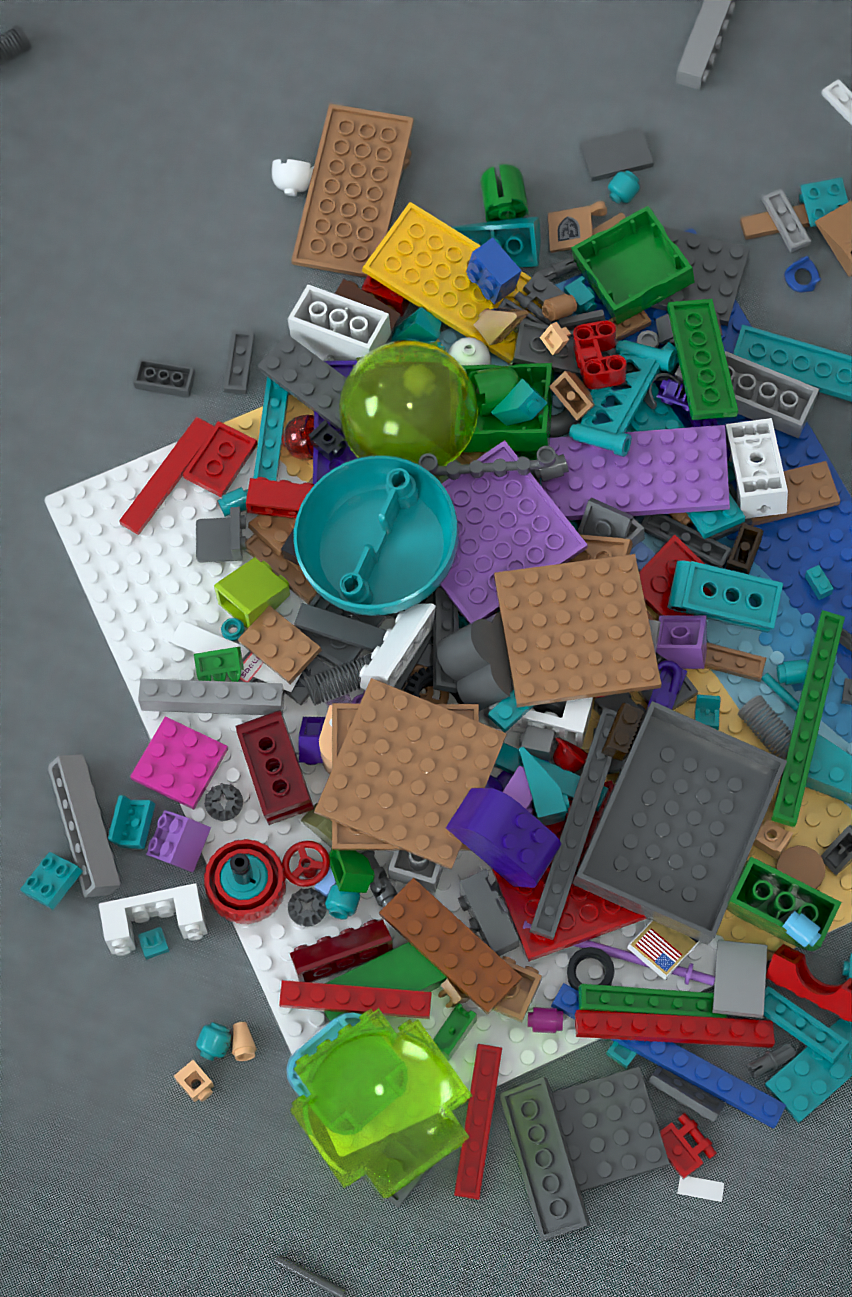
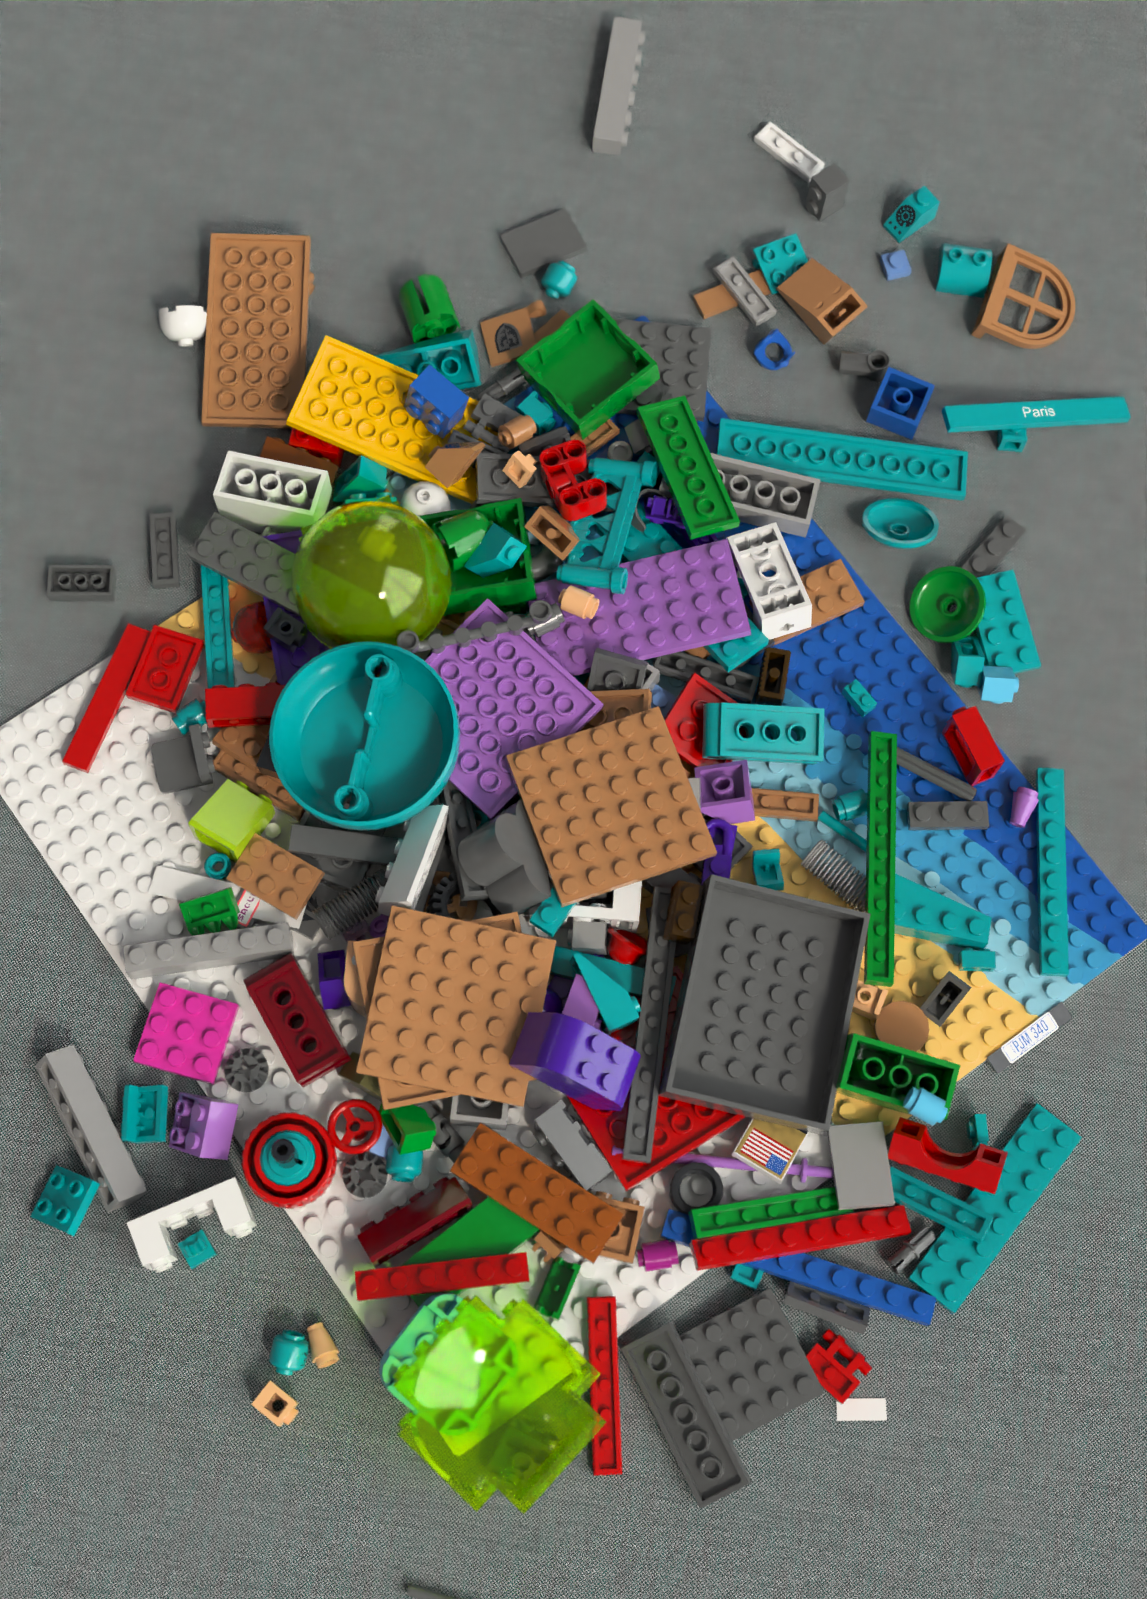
camera: 20 degrees left, 5 degrees up
none -> light nougat brick [558,585,599,619]

